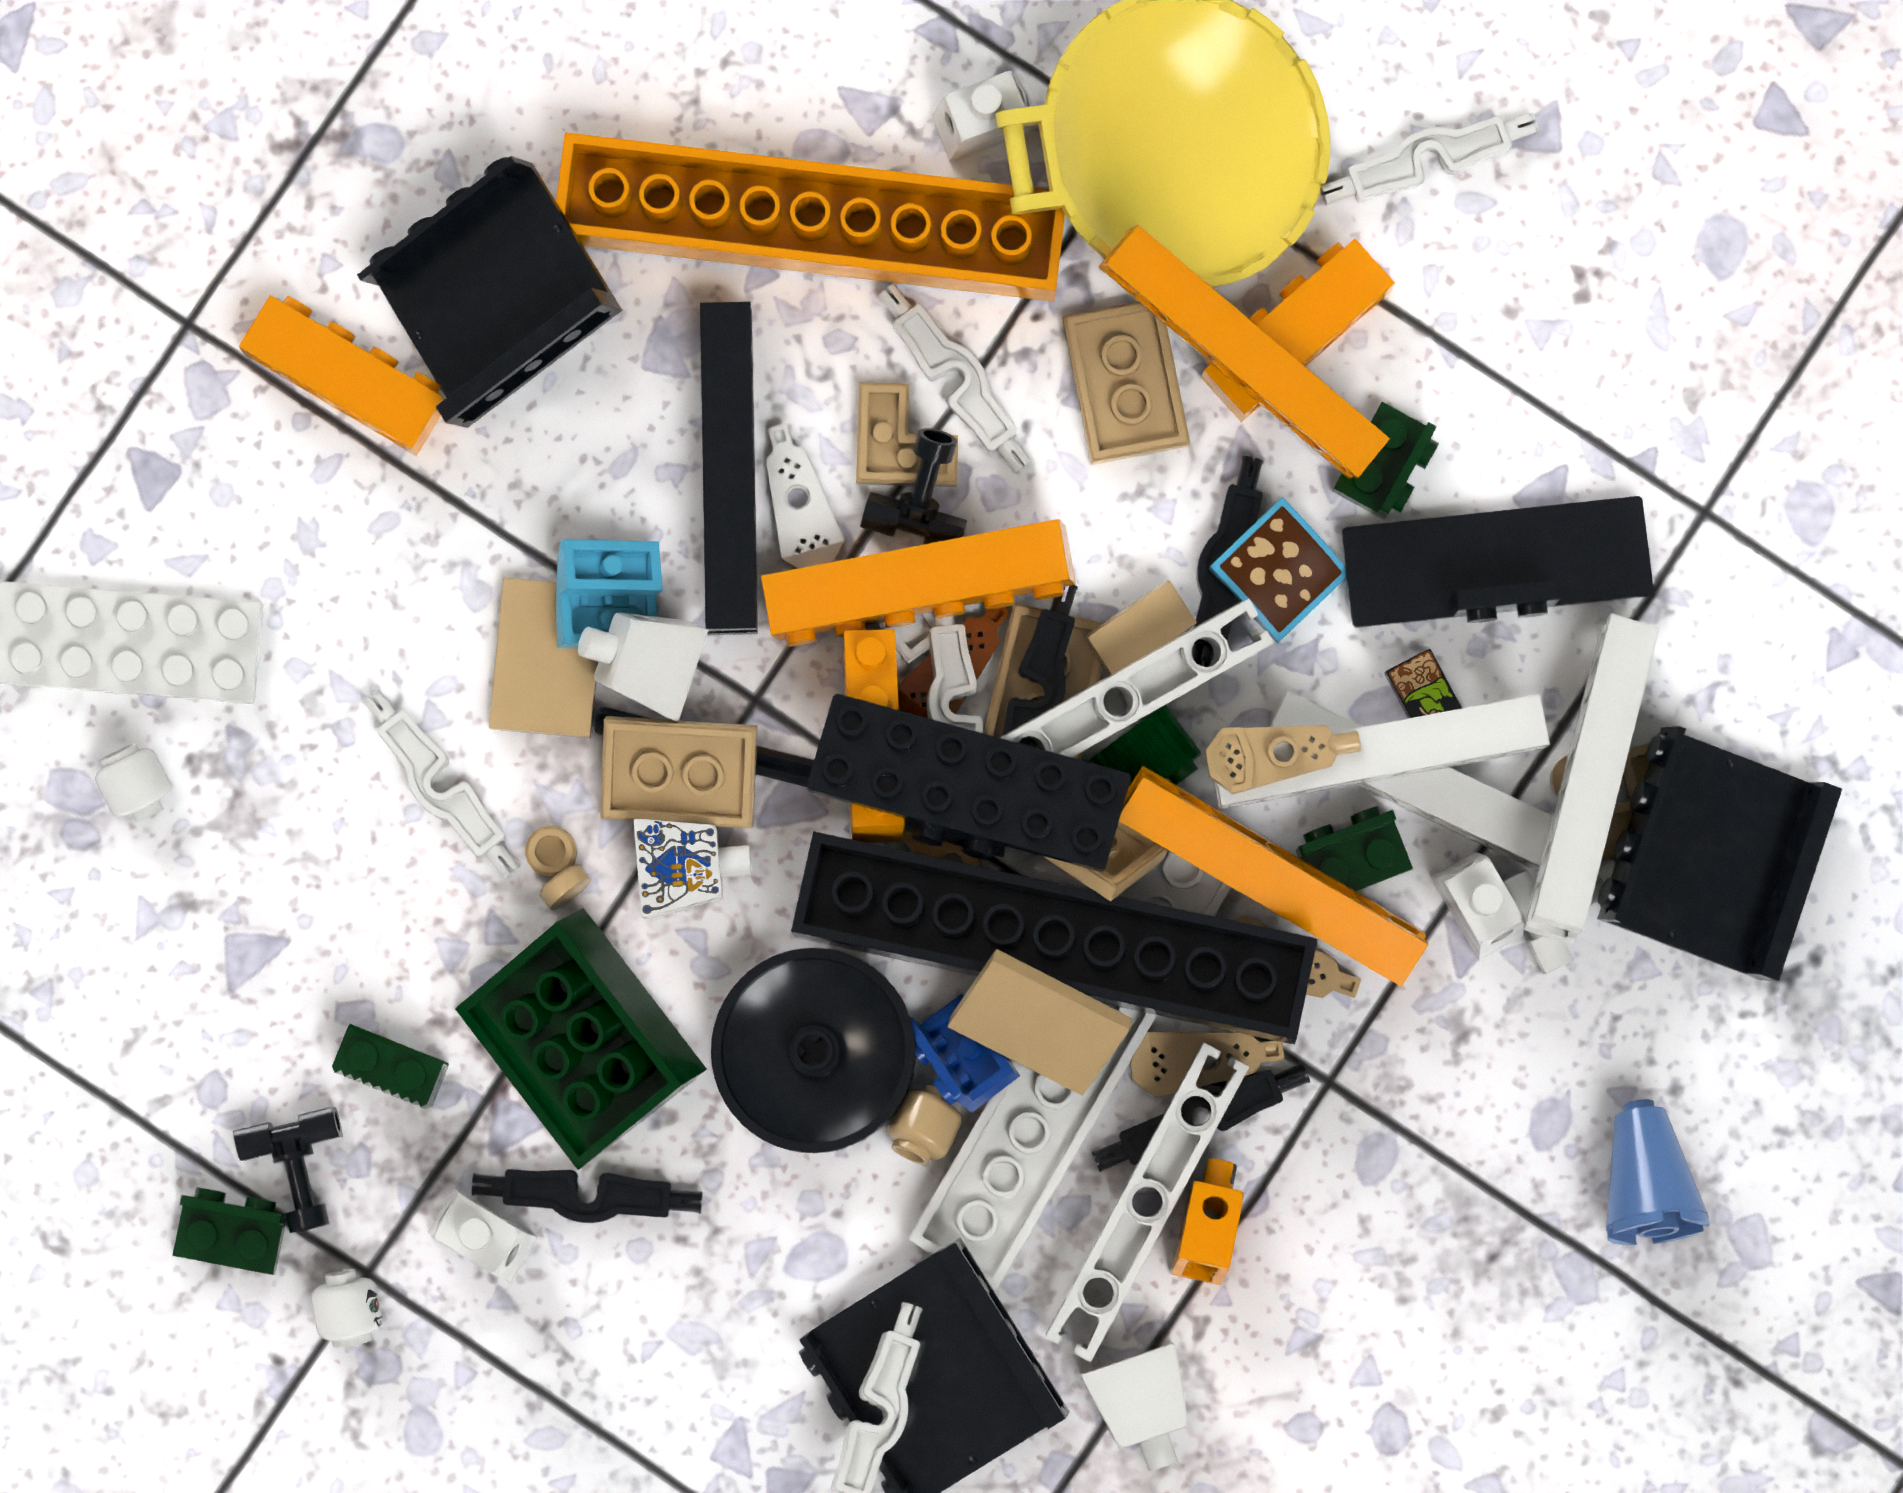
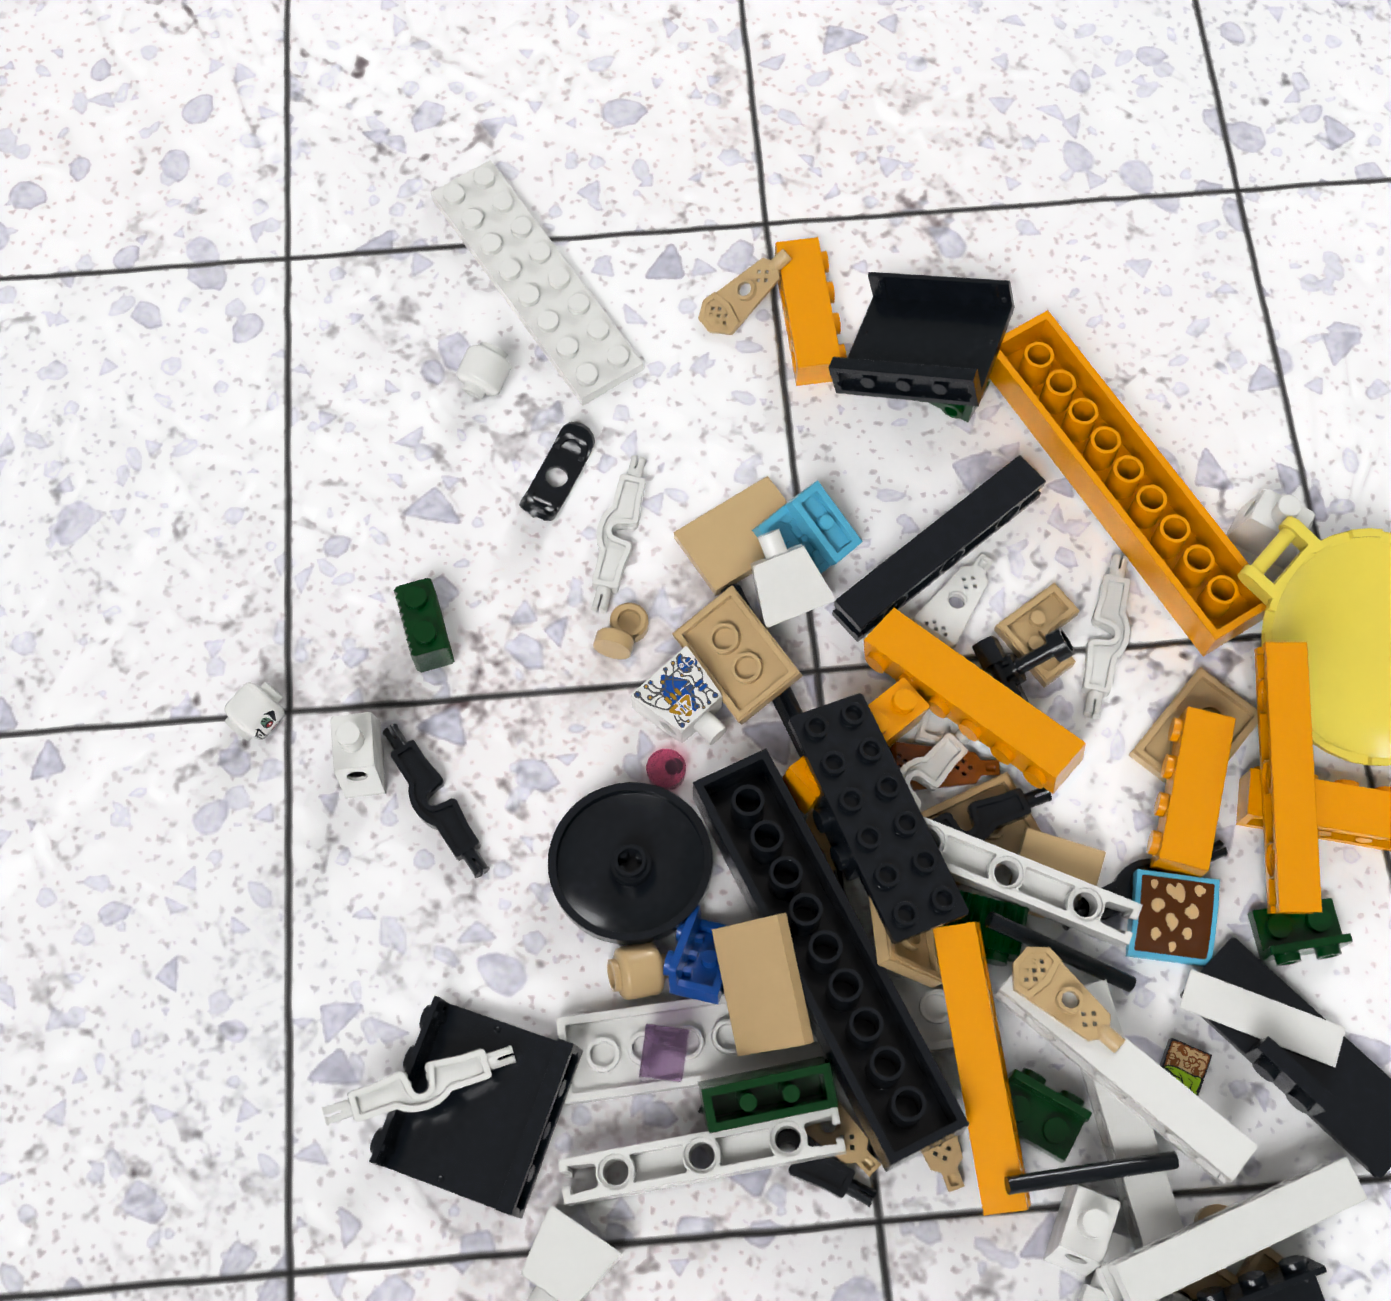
camera: 55 degrees right, 15 degrees down
dark green bracket [172,1187,287,1275] -> none
black bar [233,1107,343,1233] -> none
dark green slope [455,908,707,1170] -> none
light orange torso [1171,1159,1244,1286] -> none
none -> black piece [519,422,595,521]
none -> clear purple panel [639,1024,689,1083]
none -> clear pink tile [646,749,686,790]
none -> tan piece [698,249,792,335]
none -> dark green brick [698,1056,839,1134]
none -> black bar [985,911,1136,992]
none -> black bar [1004,1151,1179,1195]
none -> light orange brick [1146,706,1236,877]
none -> white sticker [1179,969,1346,1067]

